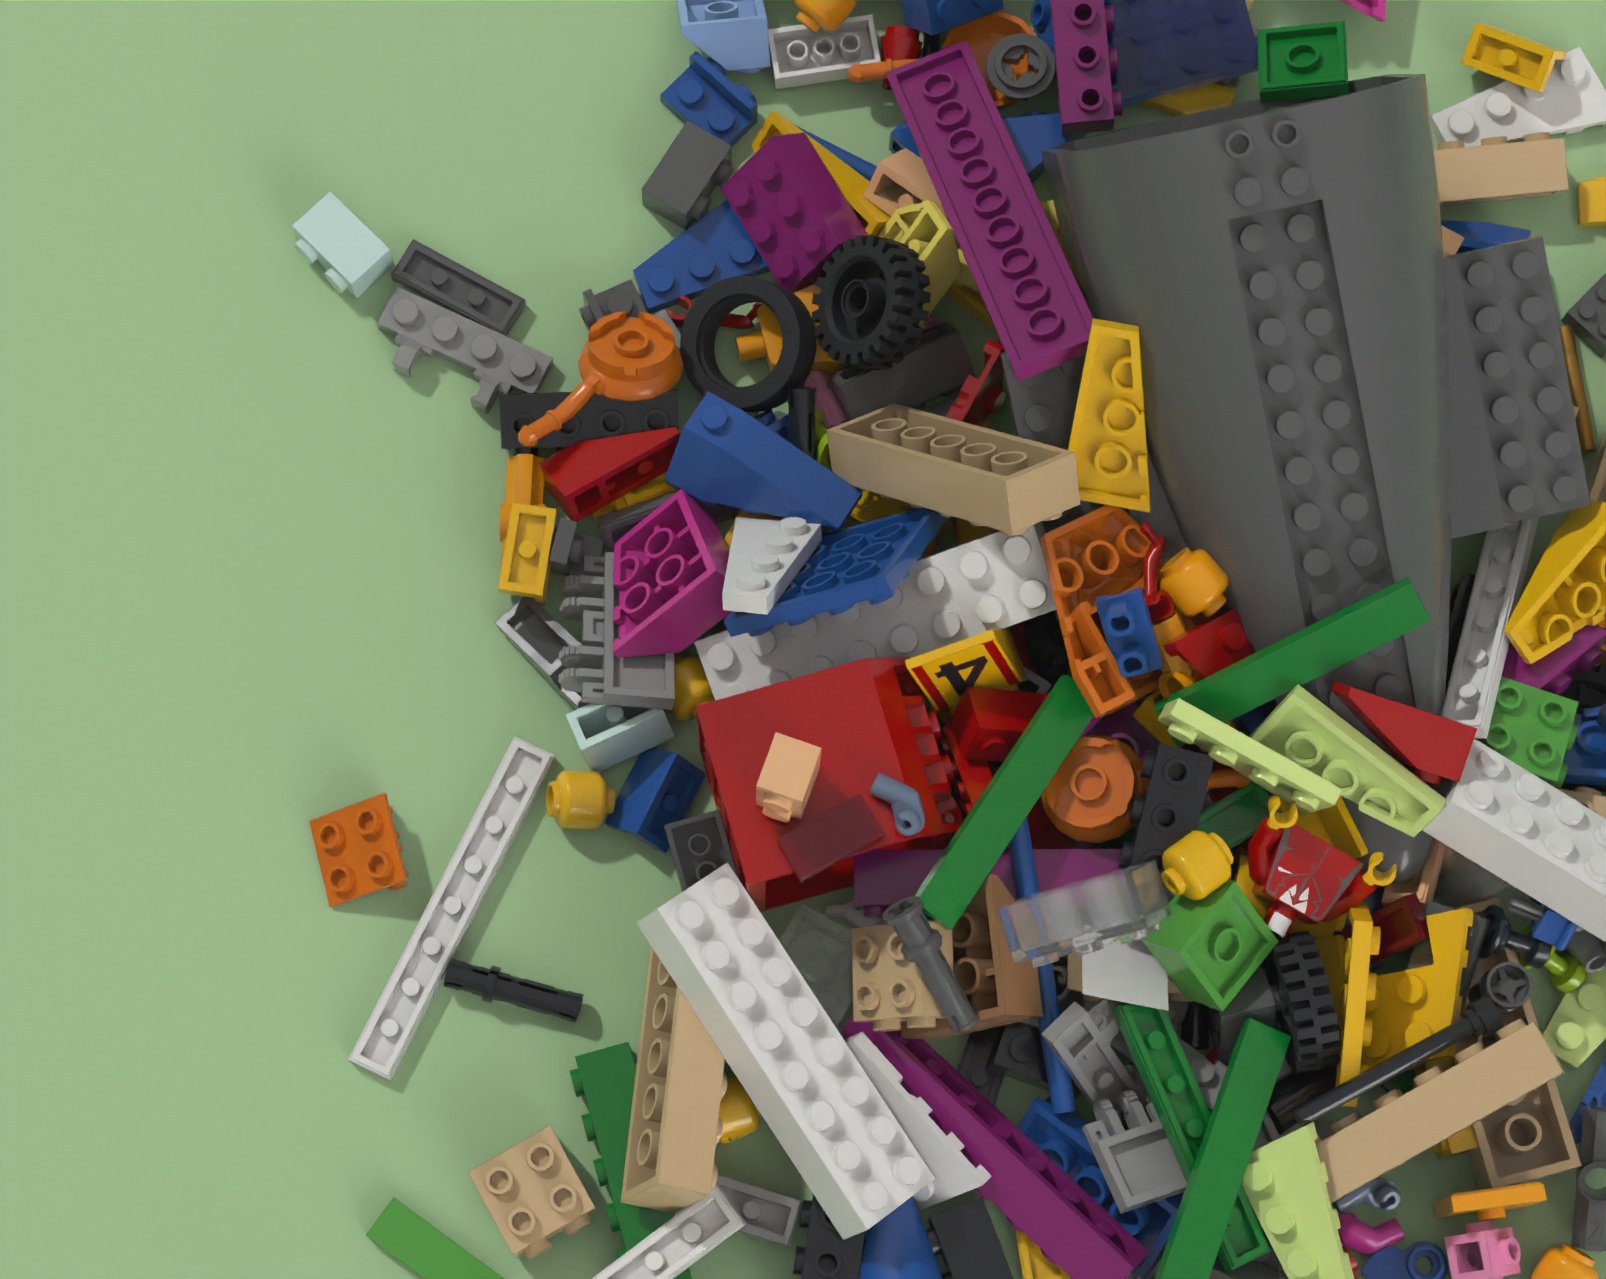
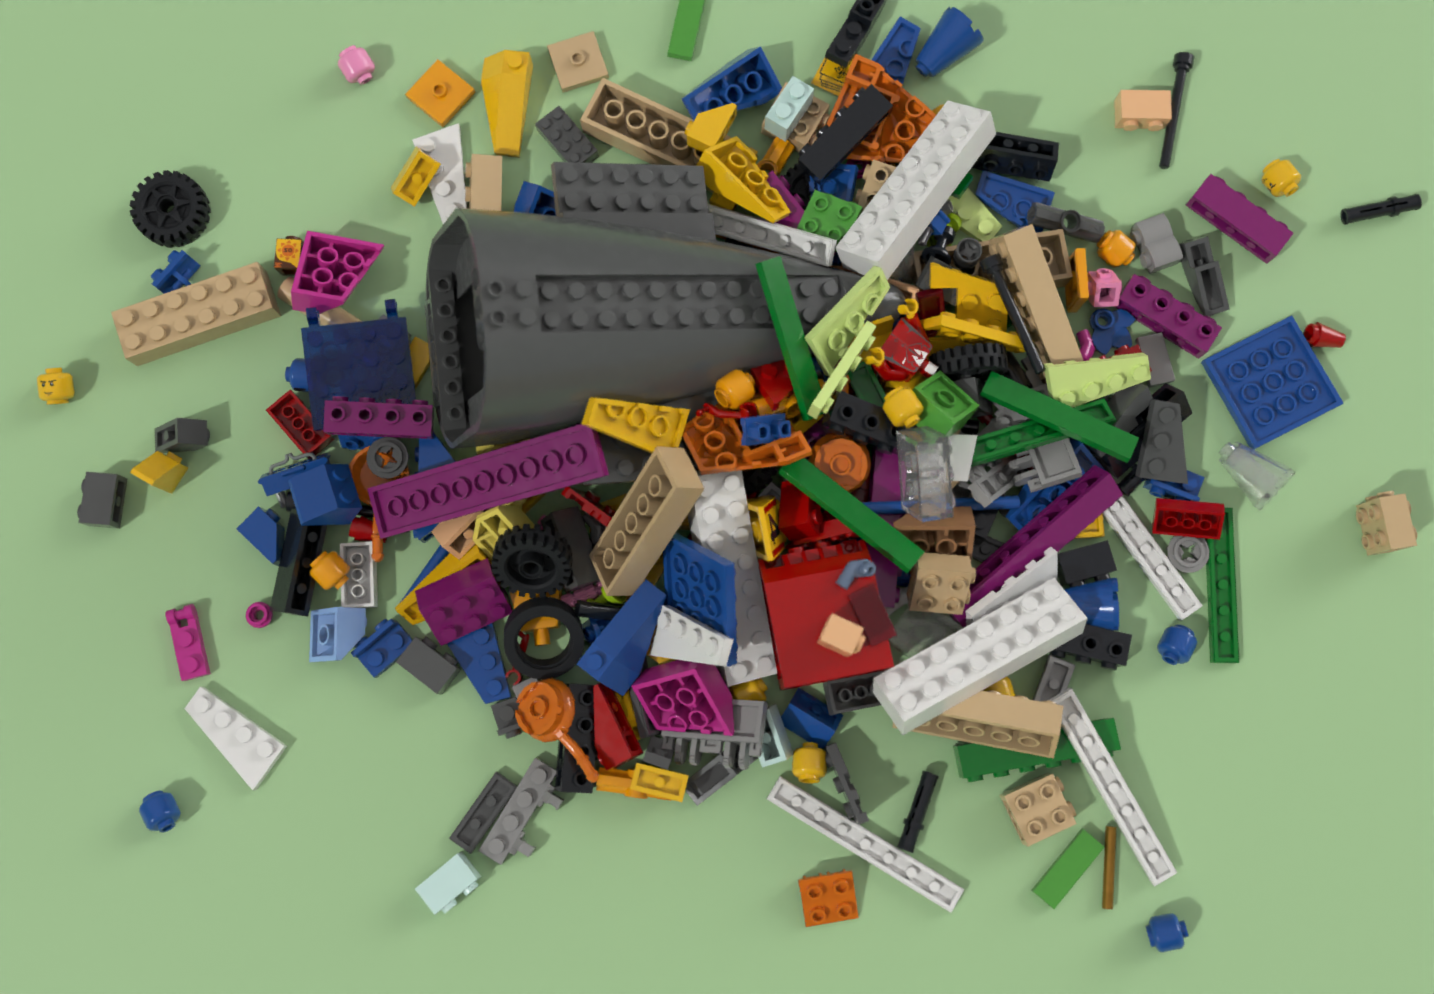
camera: 80 degrees left, 5 degrees up
dark grey pin [882,896,979,1034] -> none
green tile [1257,21,1349,103] -> none
red slope [1331,681,1477,785] -> none
none -> dark grey wing [825,743,869,825]

